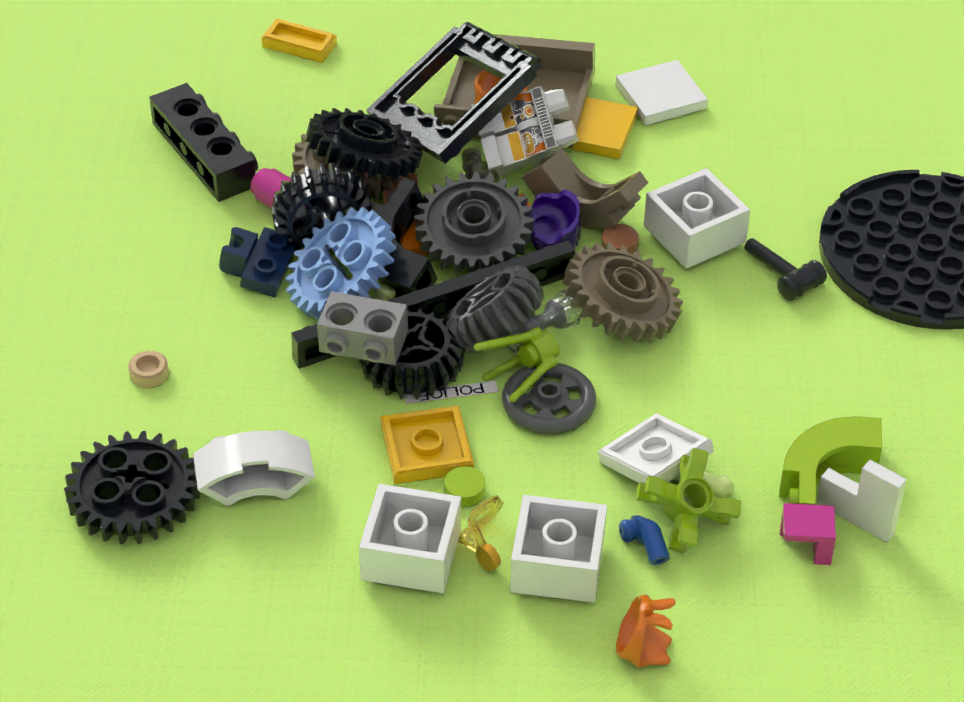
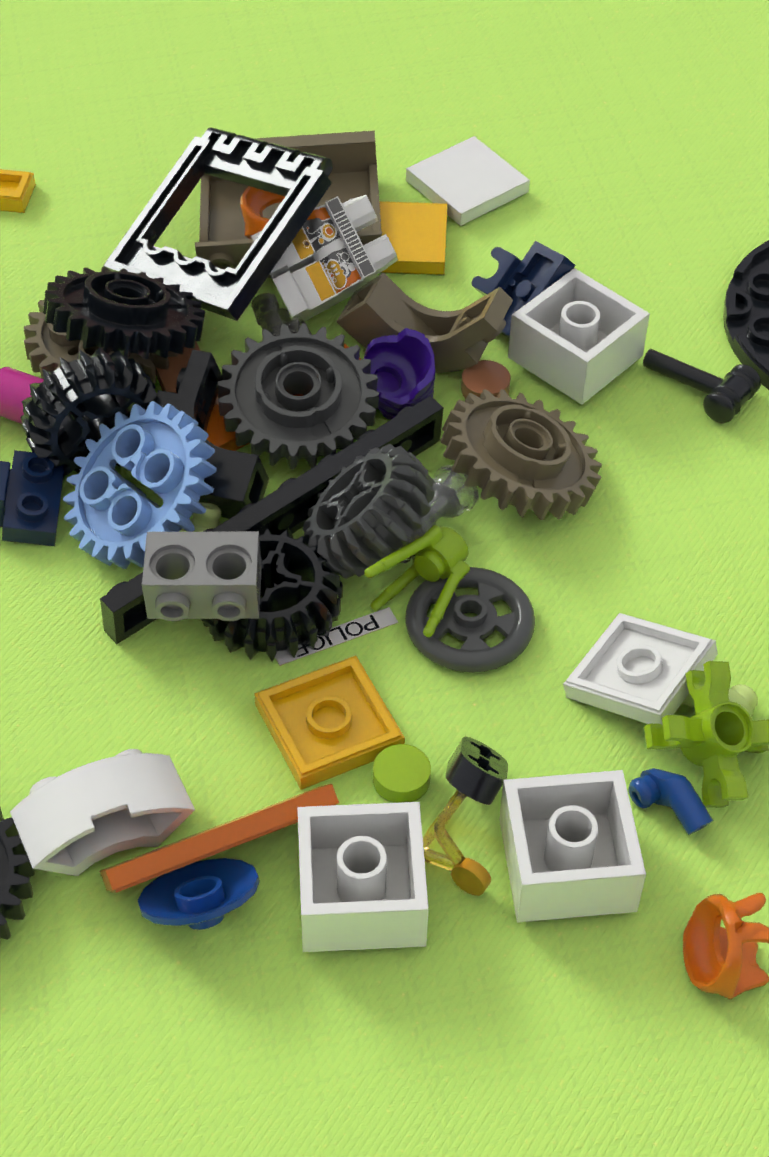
camera: 15 degrees left, 5 degrees up
none -> orange tile [100,784,339,893]
none -> blue dish [138,858,260,930]
none -> black beam [445,736,508,805]
none -> dark blue plate [471,241,575,338]

